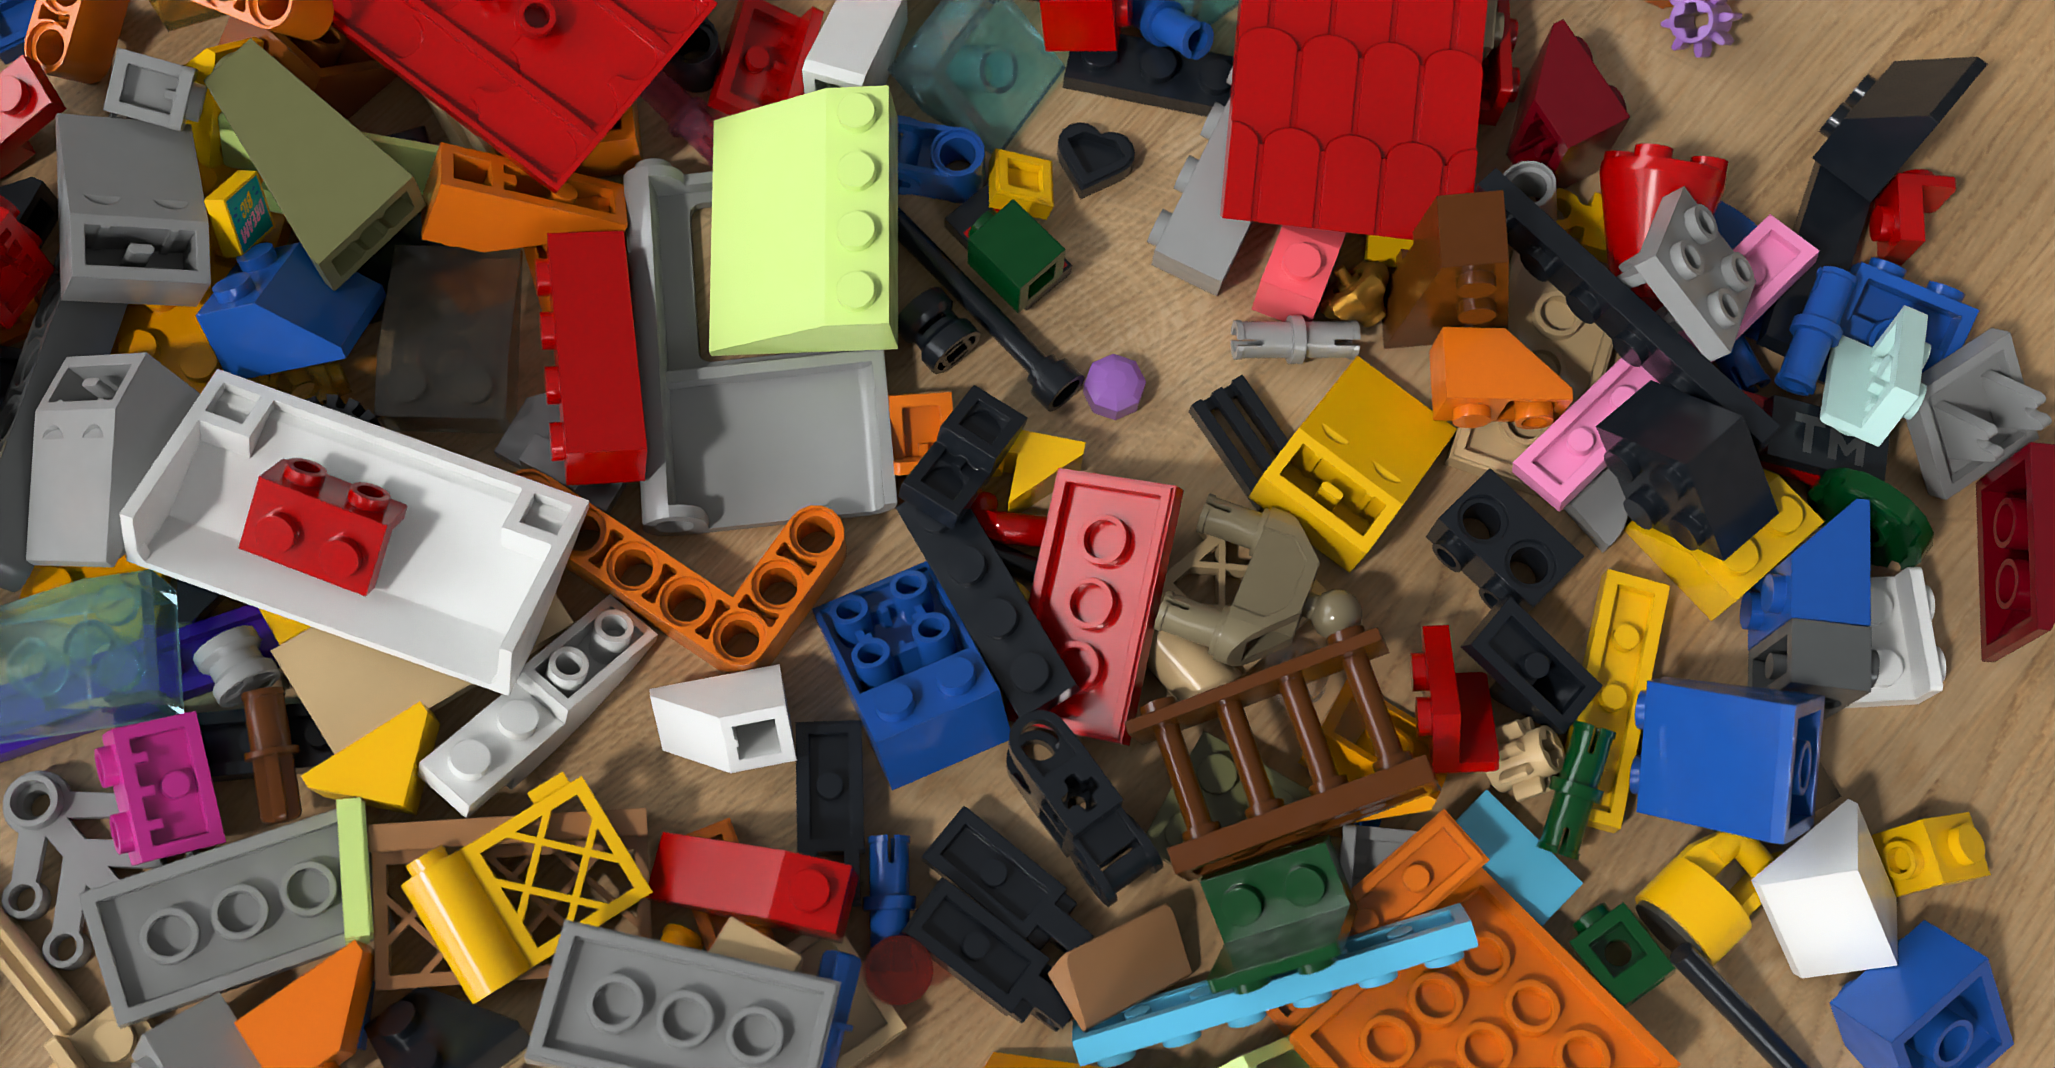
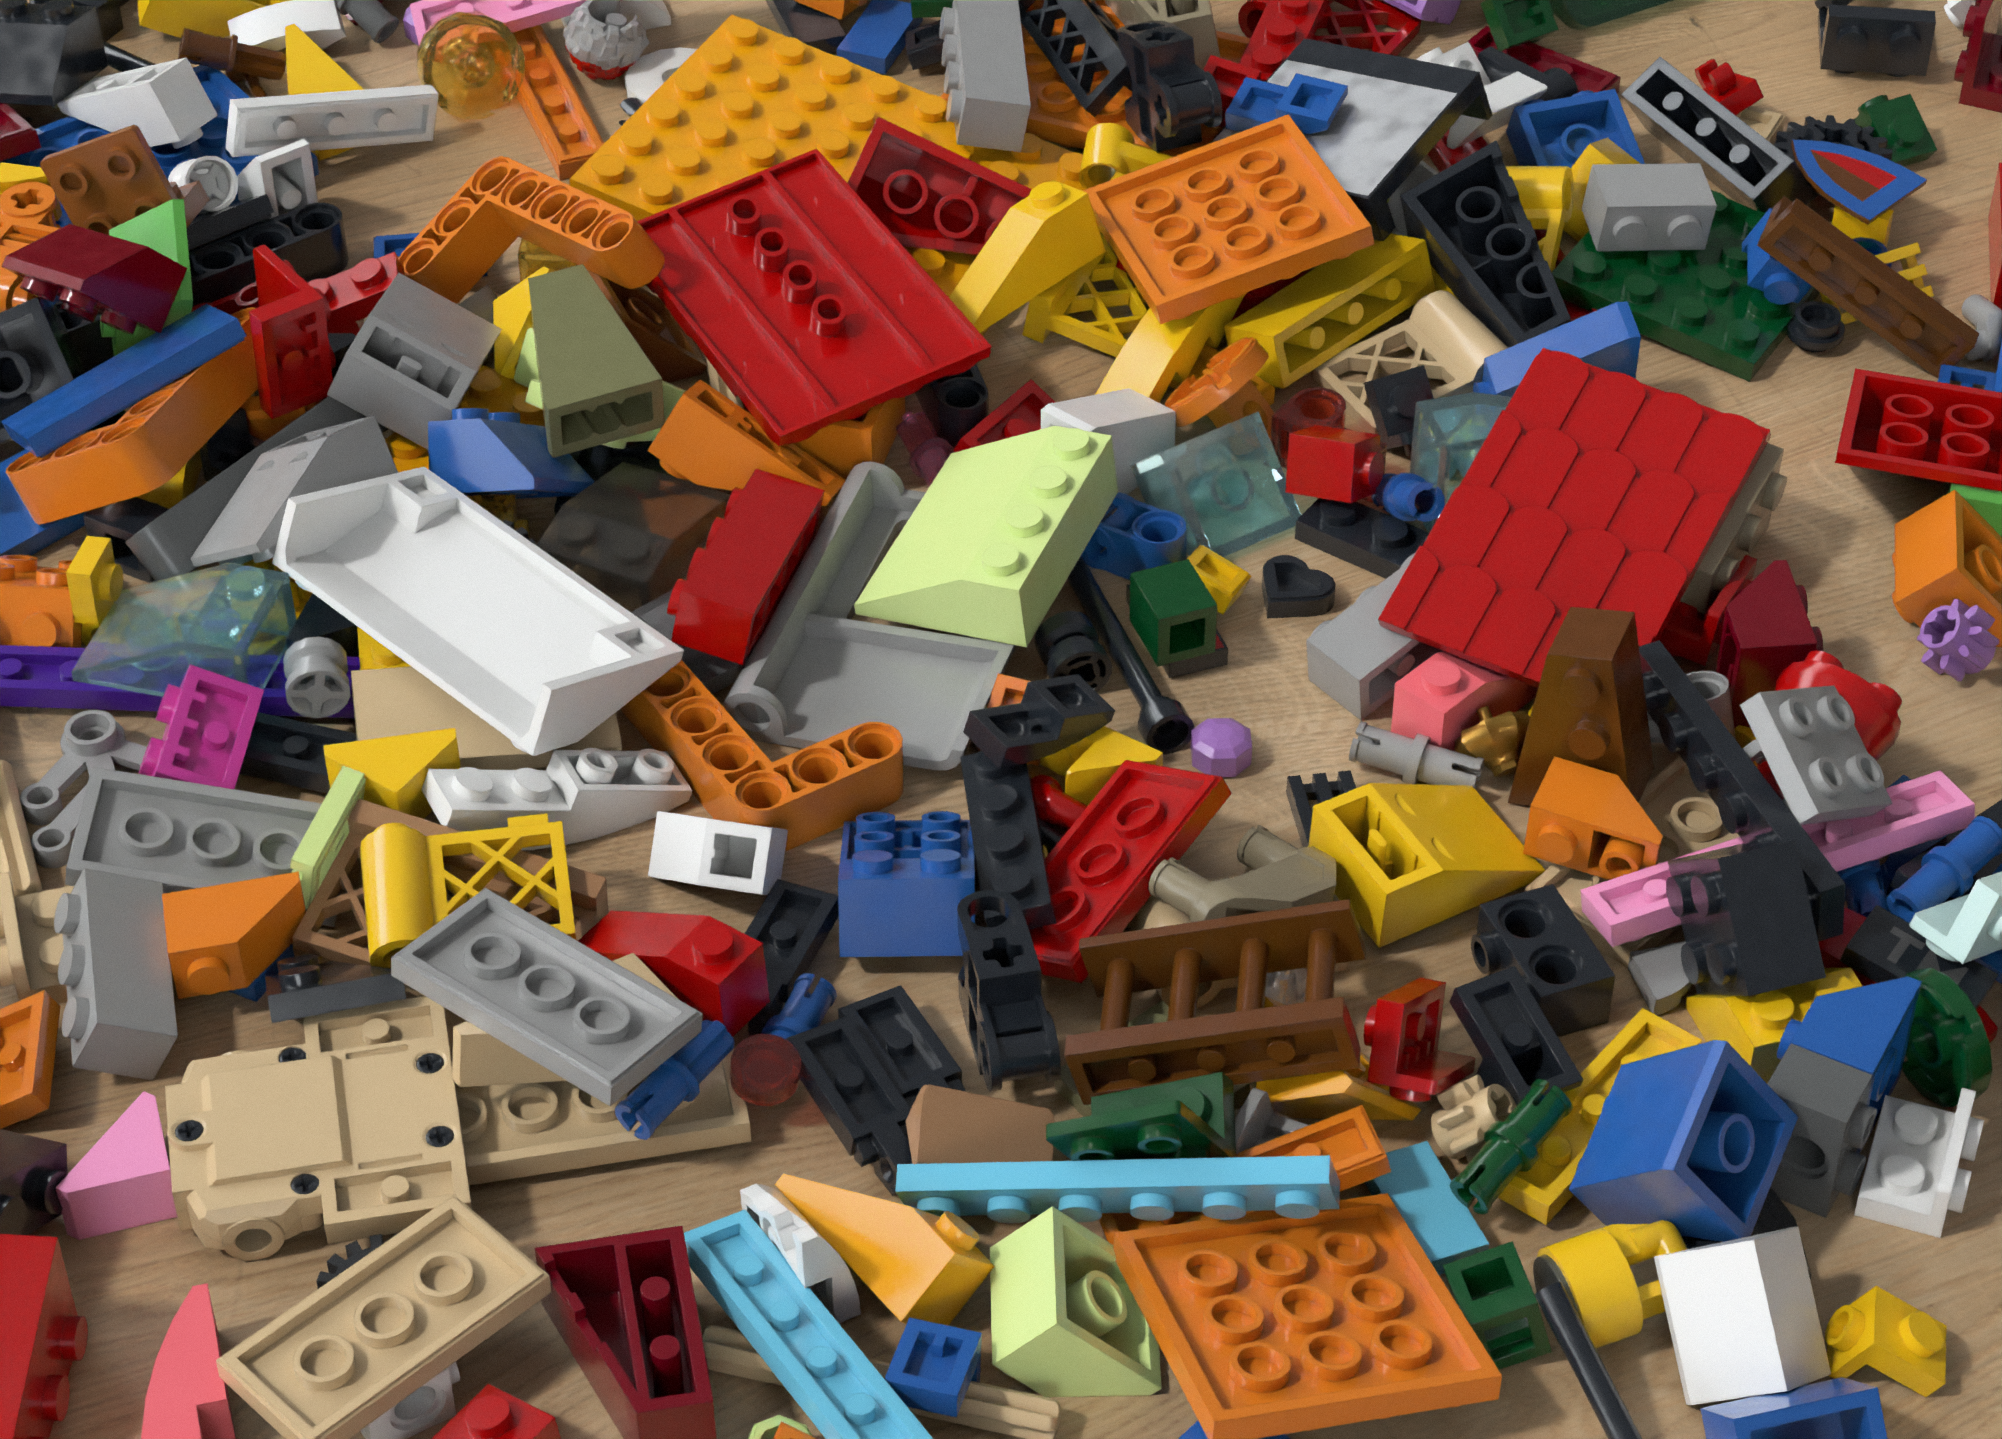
camera: 30 degrees right, 30 degrees down
light grey bracket [103,48,207,132] -> none
tile [204,170,275,257] -> none
red bracket [238,458,408,597] -> none
reddish brown axle [241,687,302,824] -> none

